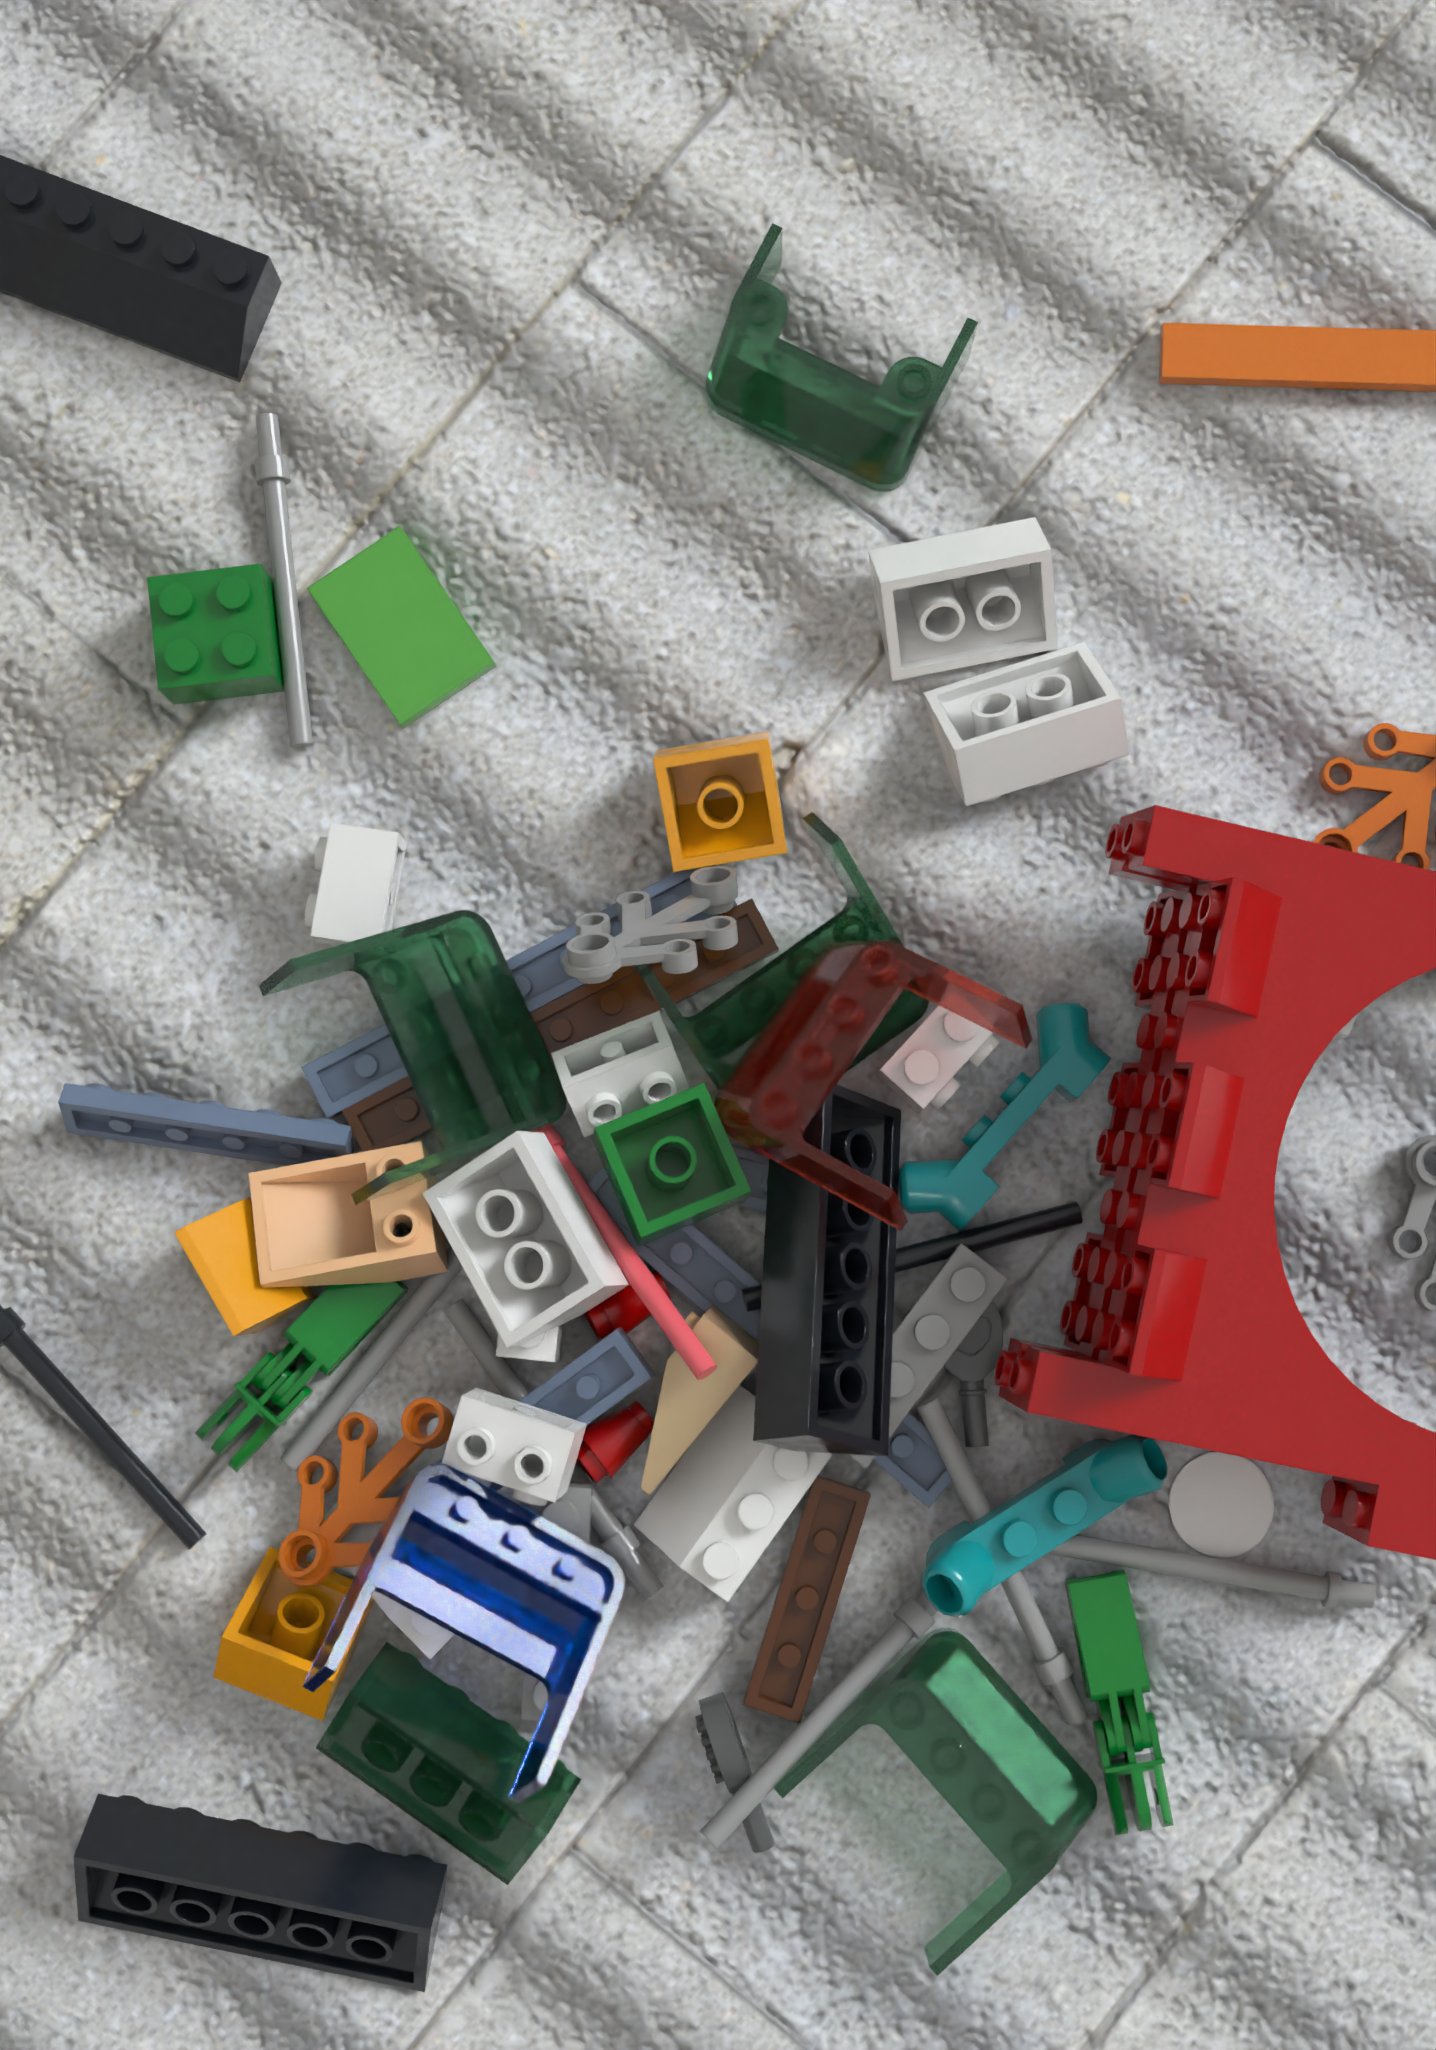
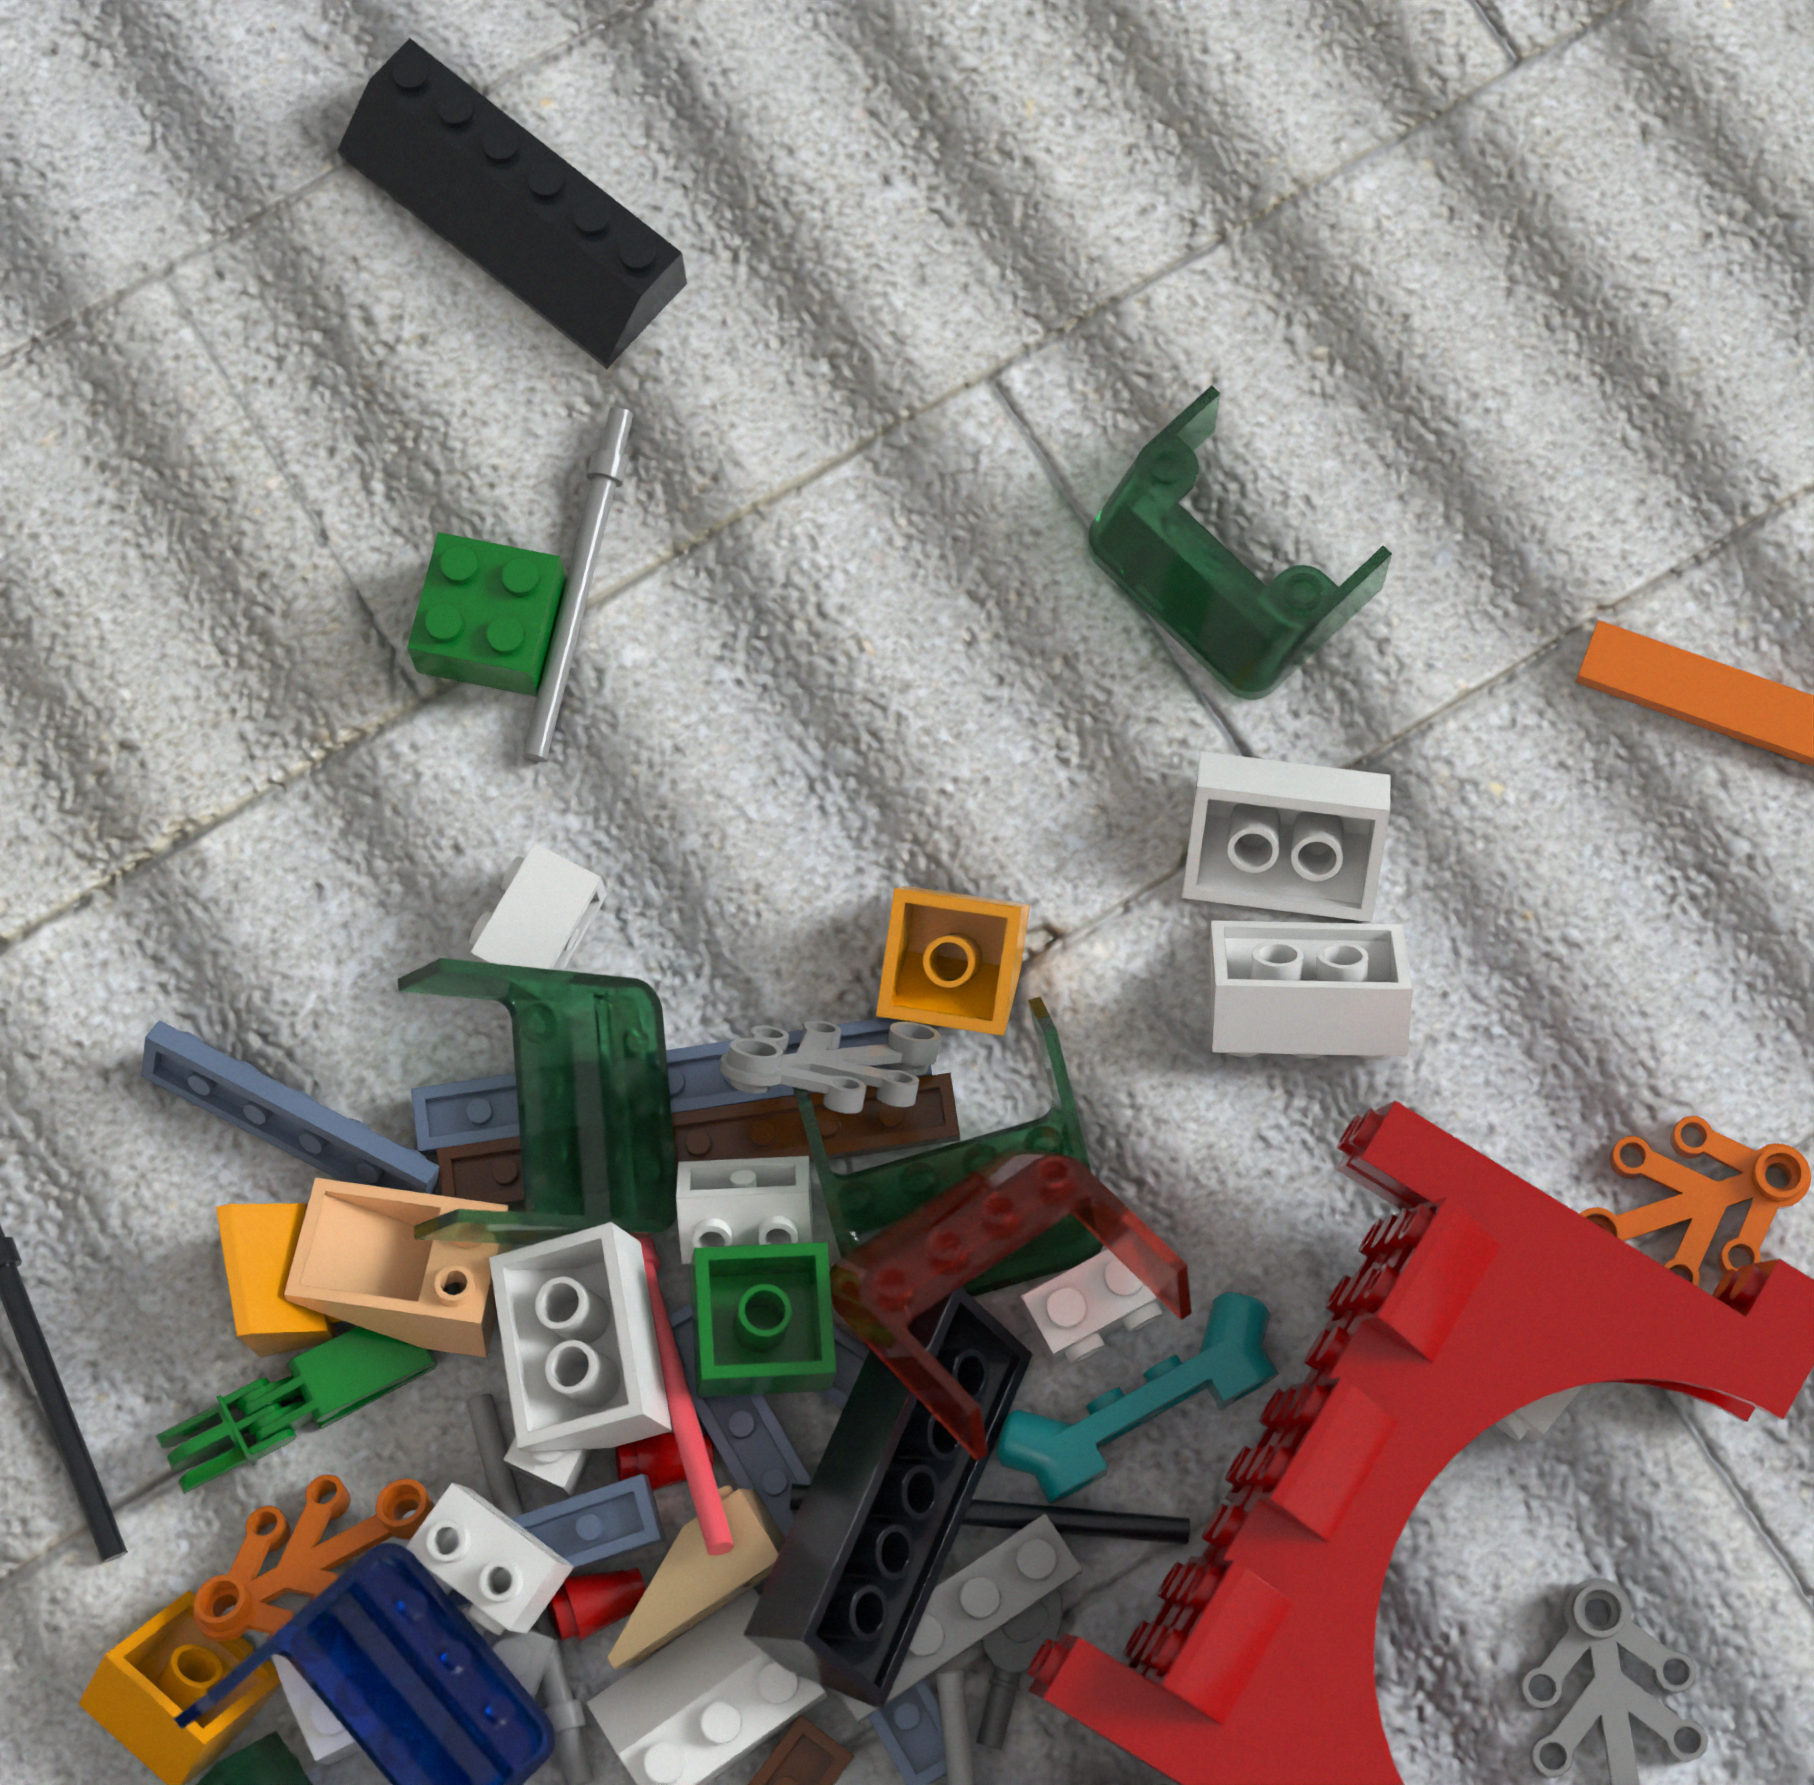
camera: 15 degrees right, 10 degrees down
light grey bar [280,1246,463,1472] -> none
bright green tile [307,526,496,729] -> none

